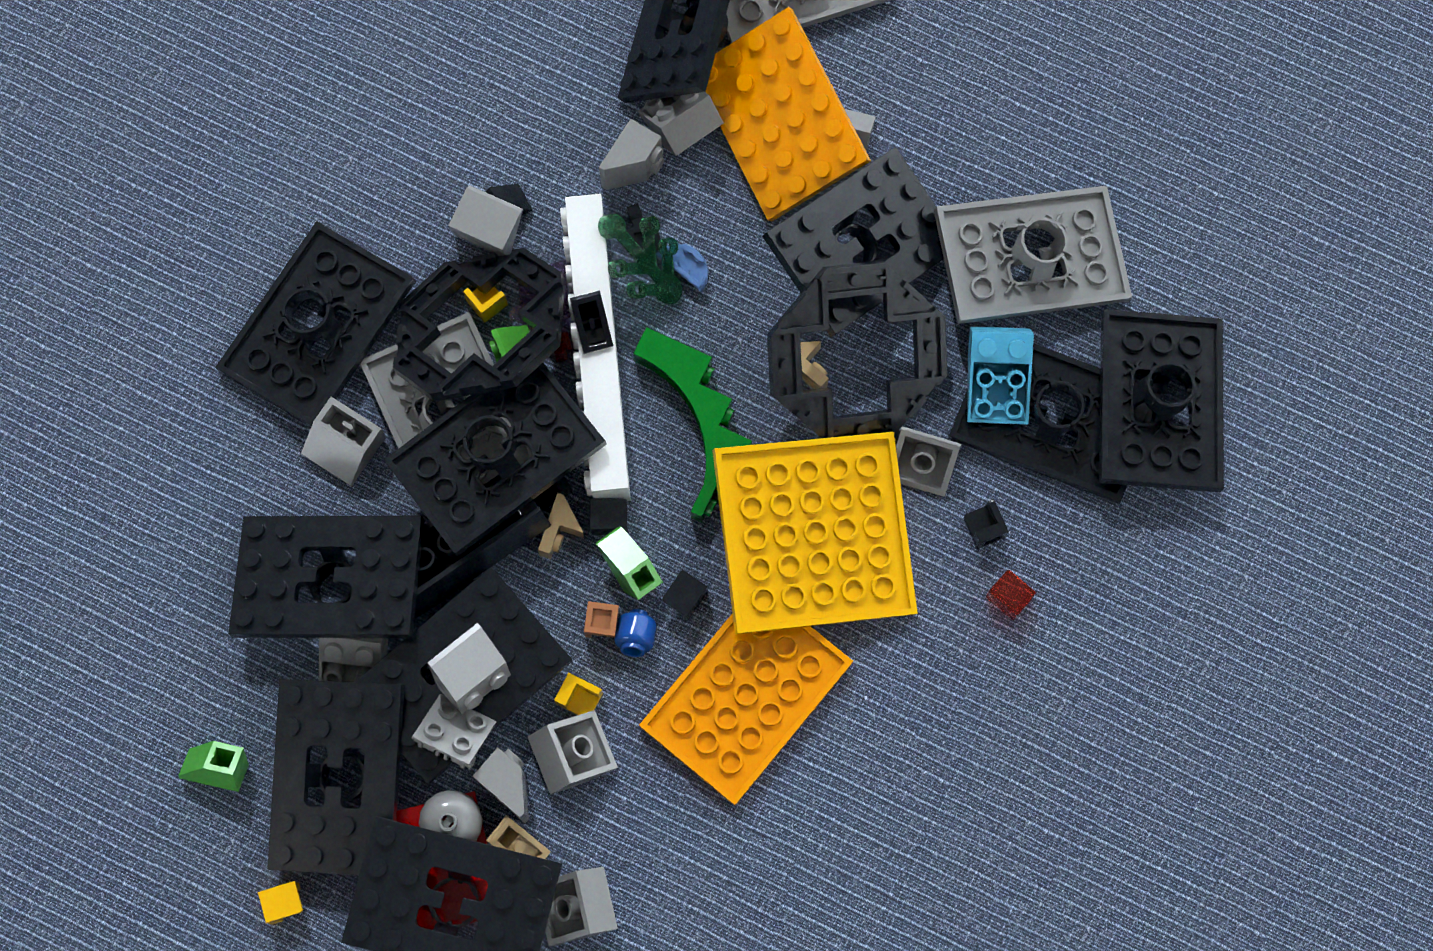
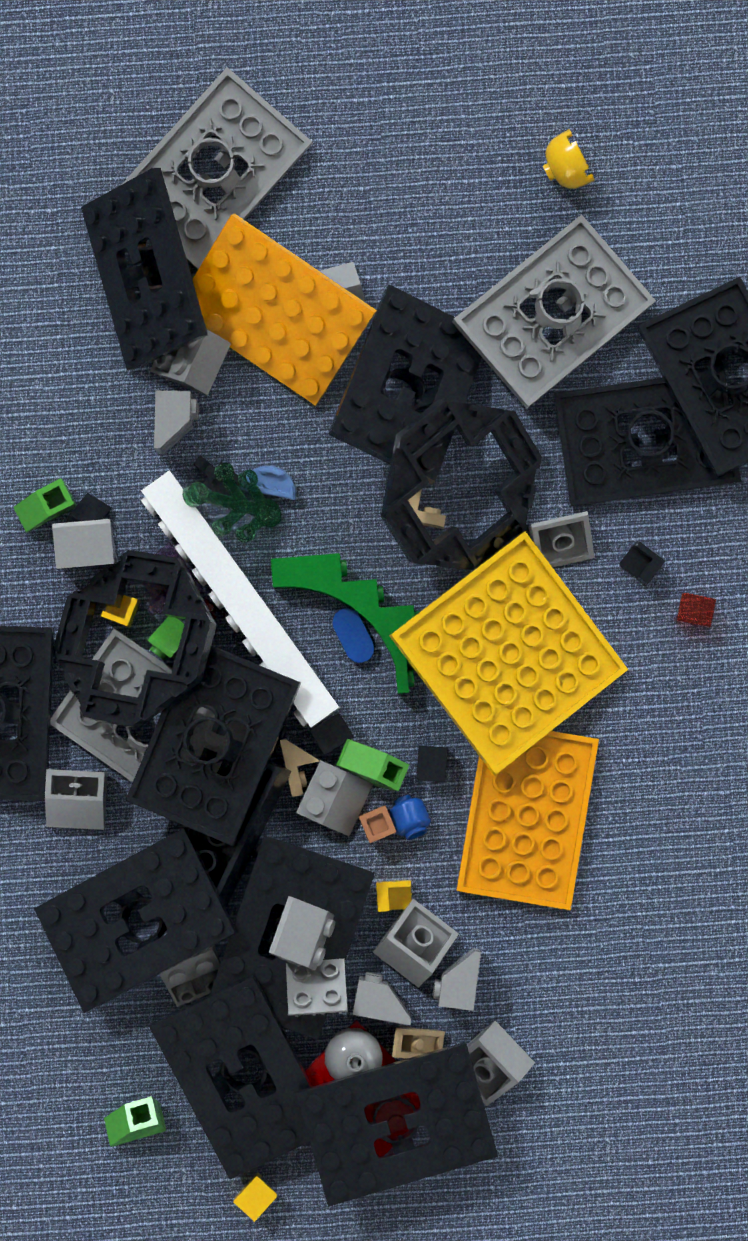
camera: 30 degrees left, 10 degrees up
black slope [570,290,613,354] -> none
medium azure slope [967,326,1034,424] -> none
none -> bright green slope [13,478,77,533]
none -> light grey slope [296,760,373,836]
none -> blue tile [332,608,374,663]
none -> light grey slope [433,948,481,1011]
none -> yellow cylinder [543,129,595,189]

